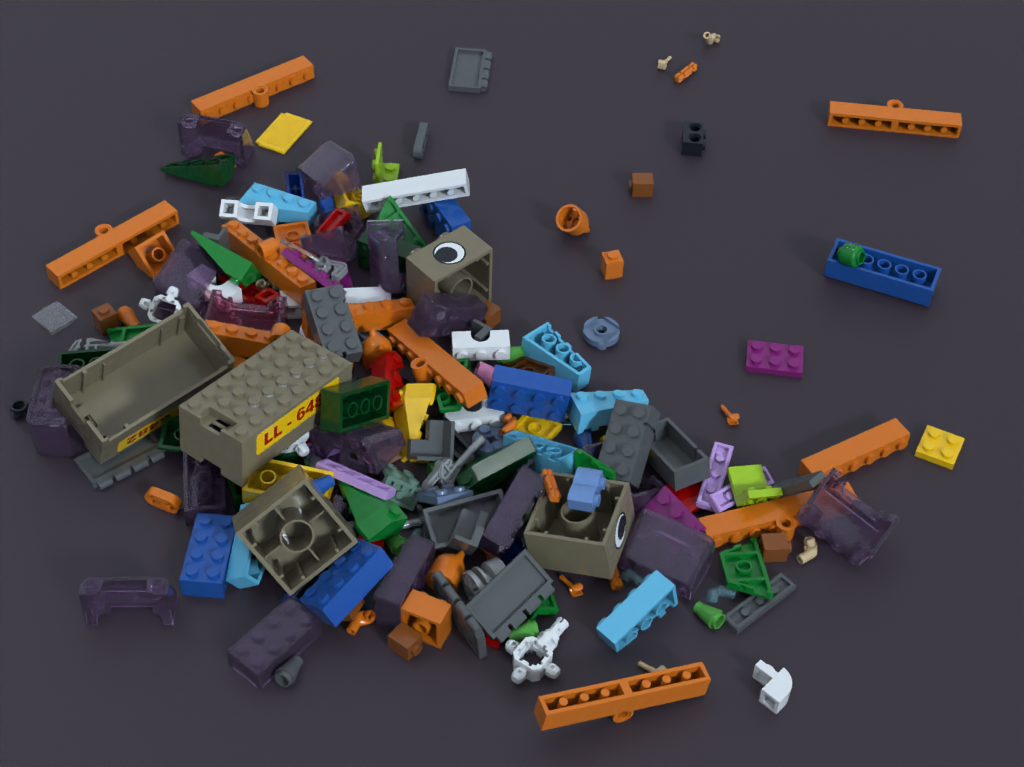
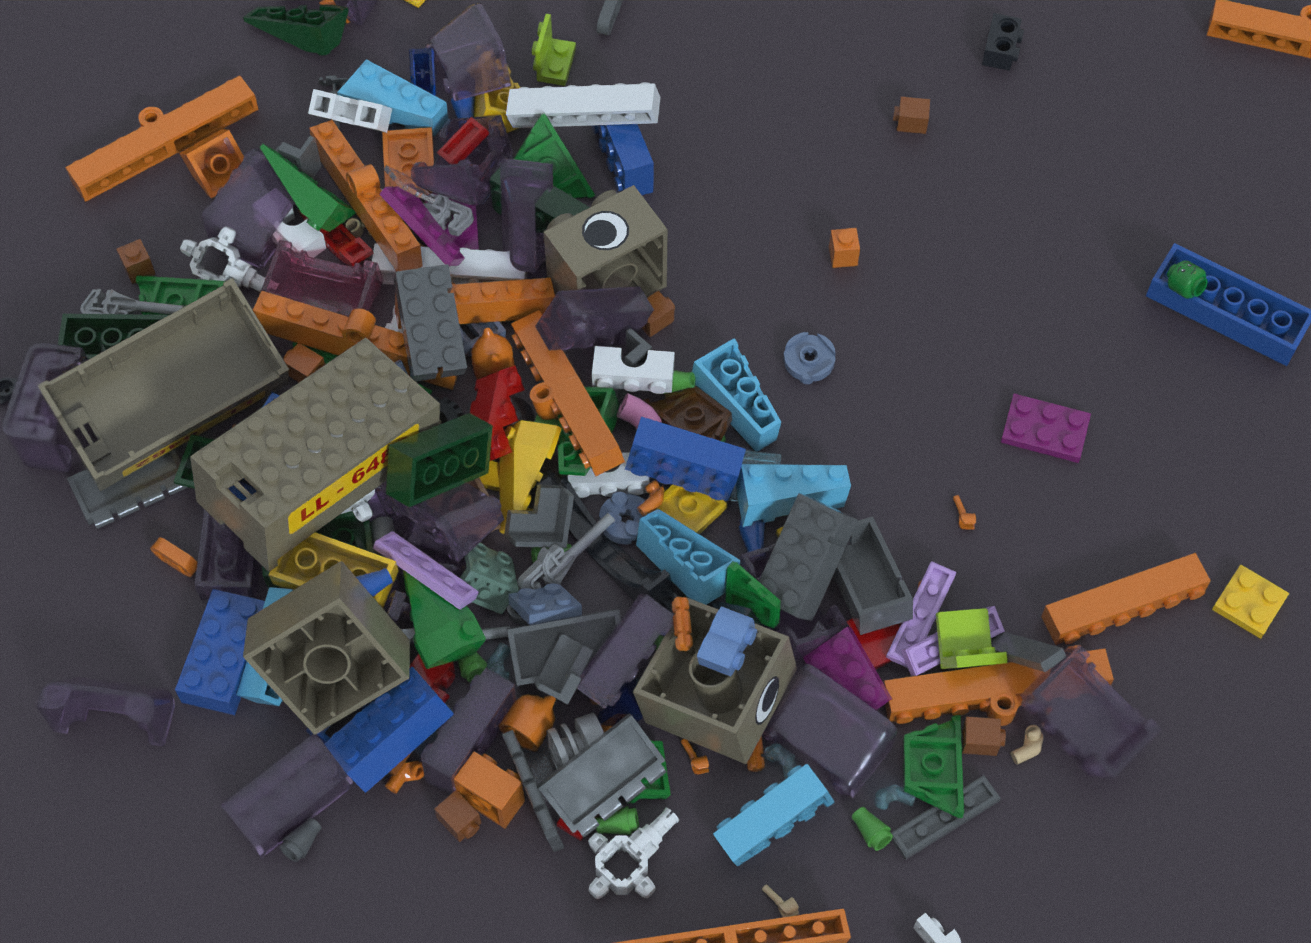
camera: 10 degrees right, 15 degrees up
clear piece [32,301,77,335] -> none
orange cone [116,305,142,326] -> none
dark green wedge [456,436,538,496] -> none
orange piece [556,204,590,236] -> none

